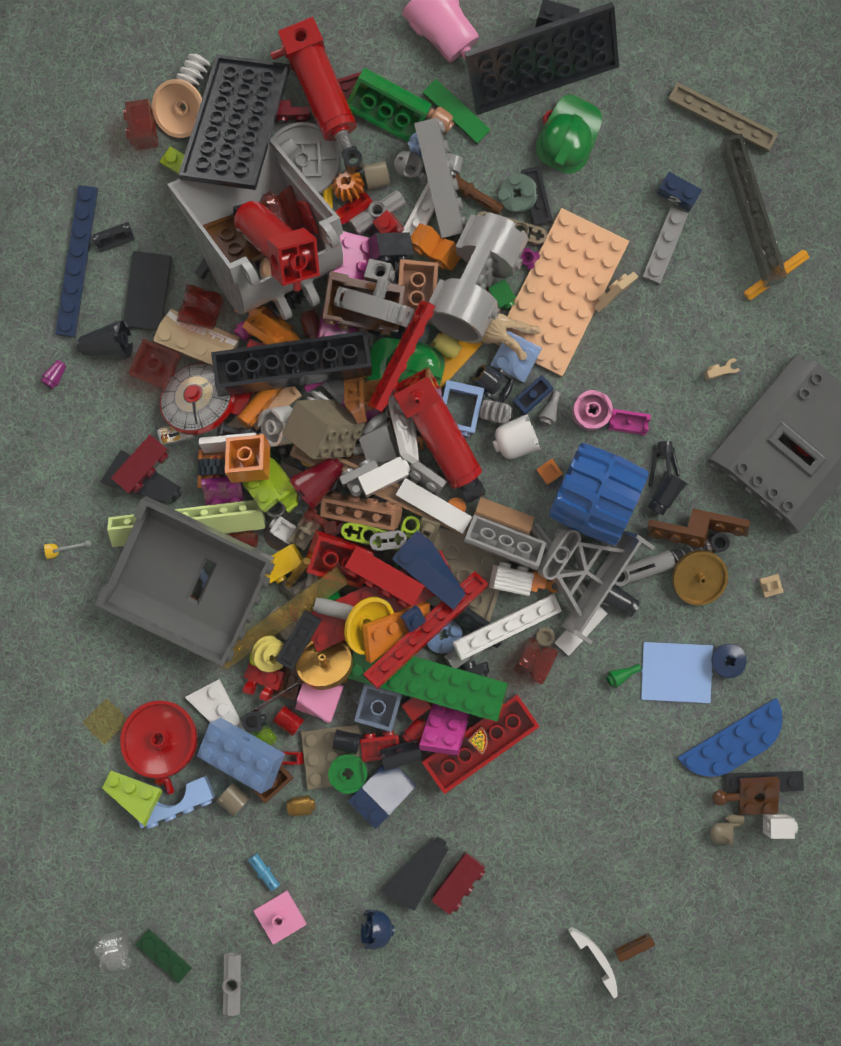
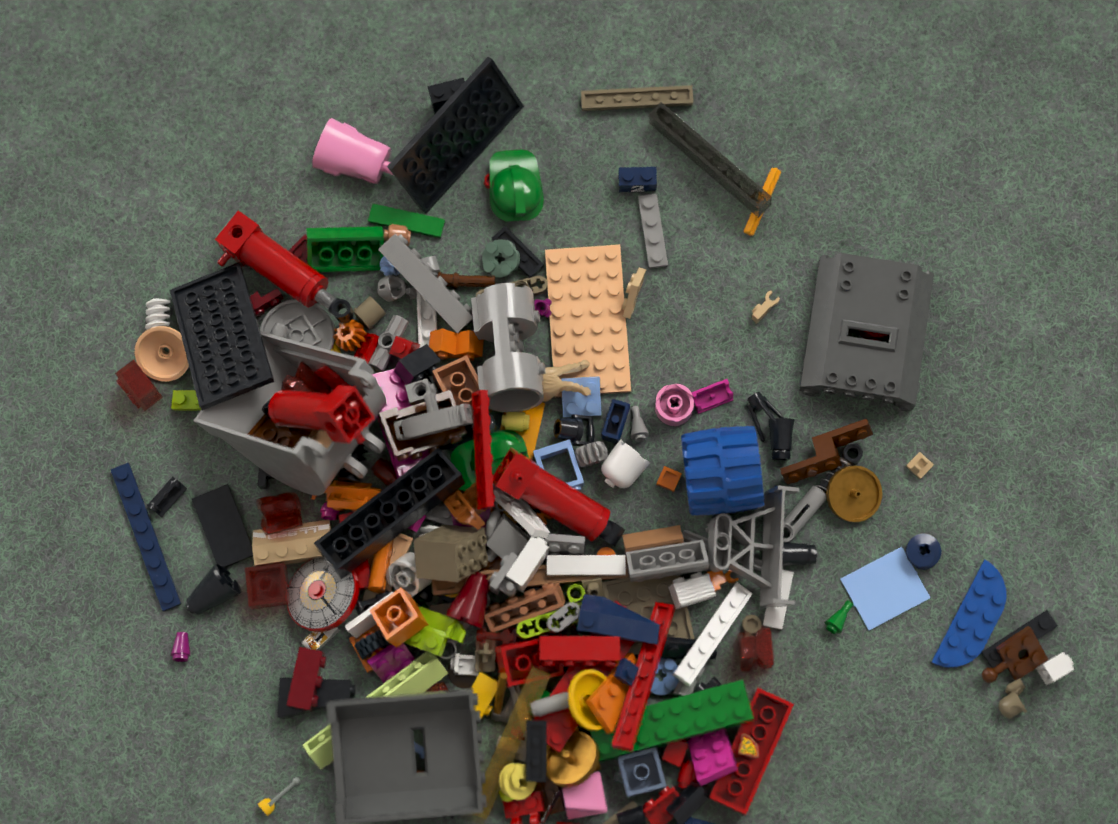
camera: 25 degrees left, 10 degrees down
green brick [488,278,517,310] -> none

